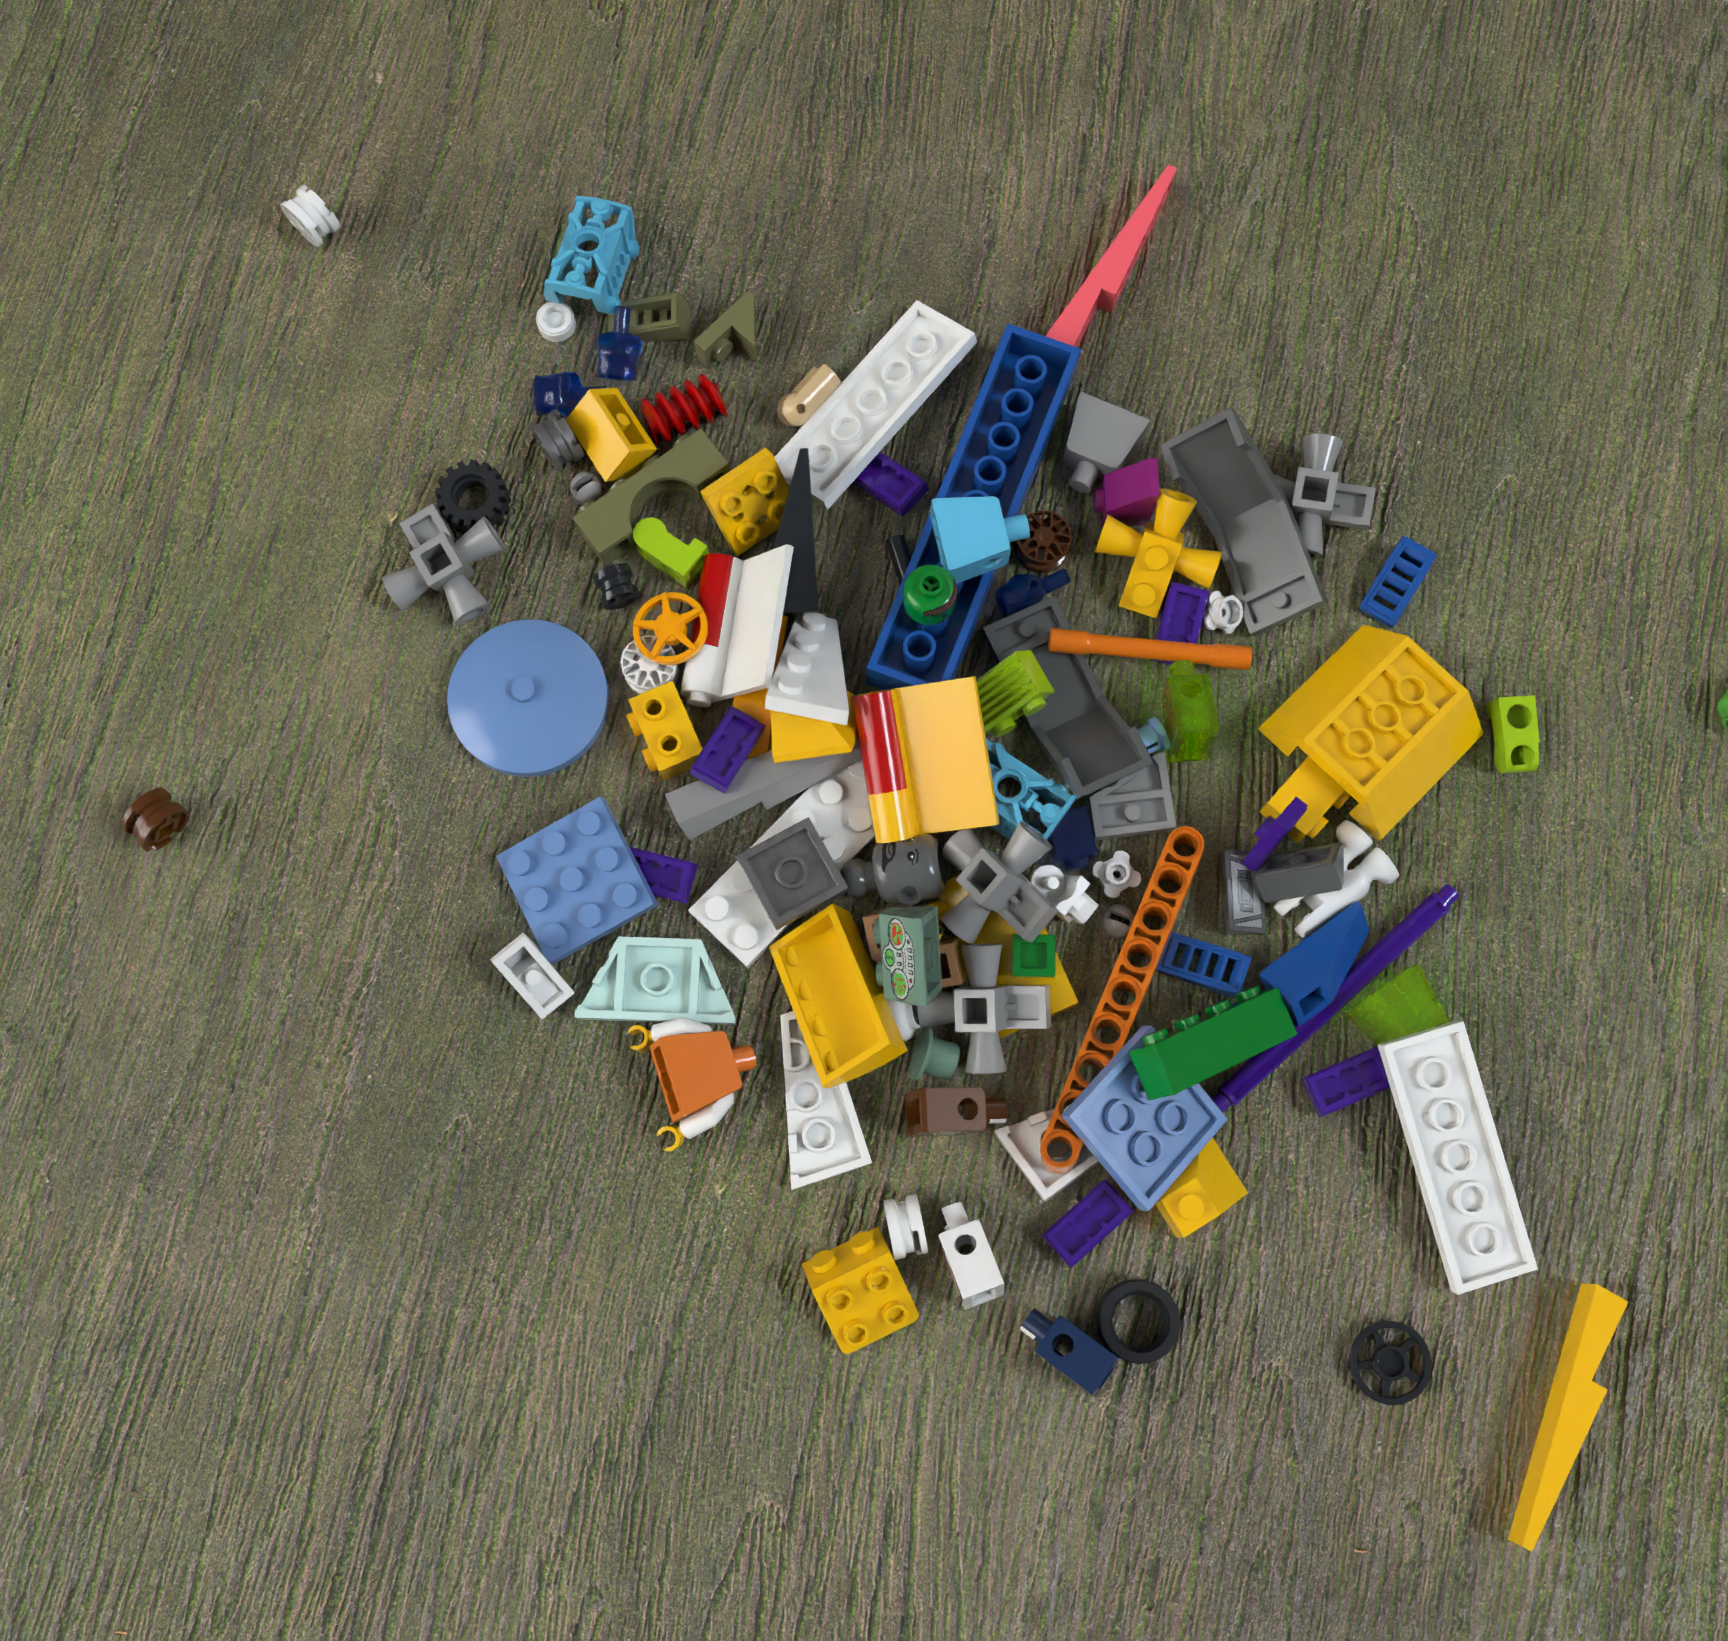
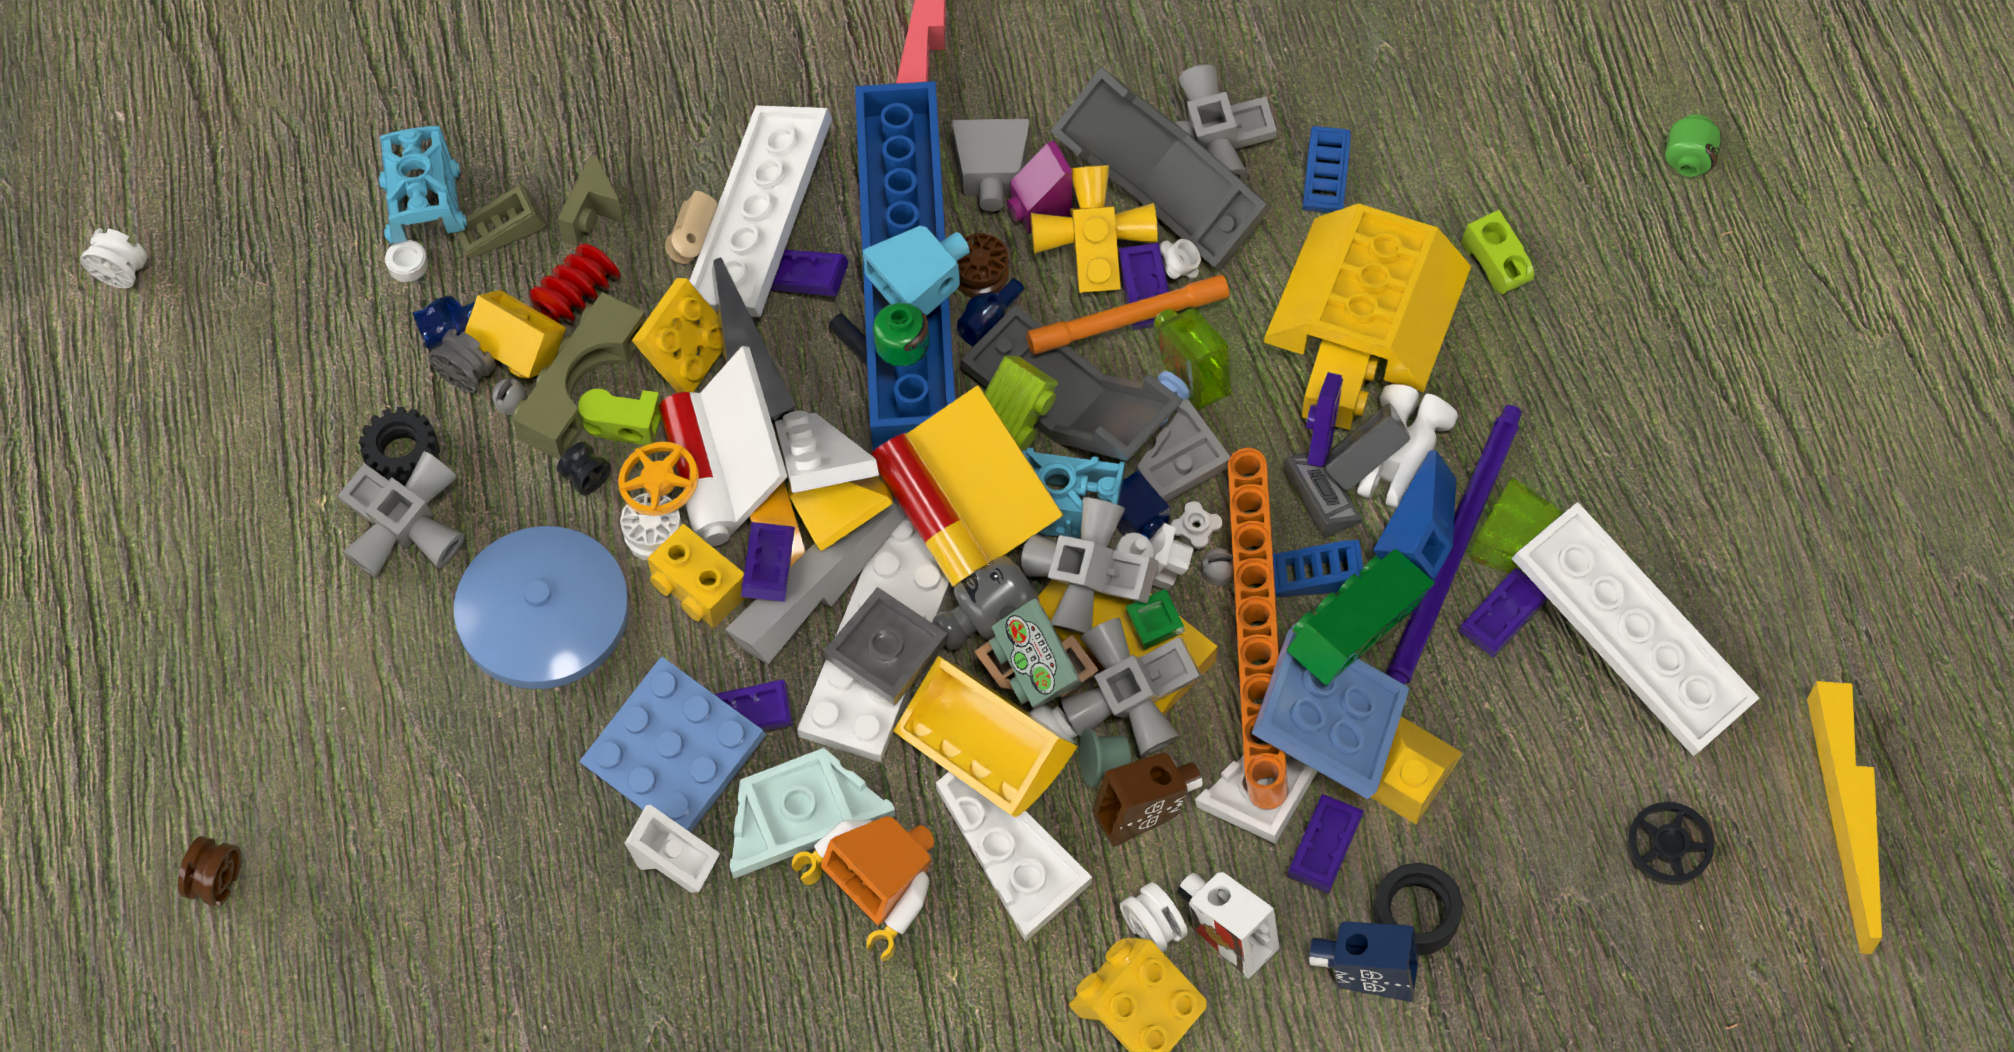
camera: 25 degrees left, 15 degrees down
clear blue piece [596,306,642,381] -> none

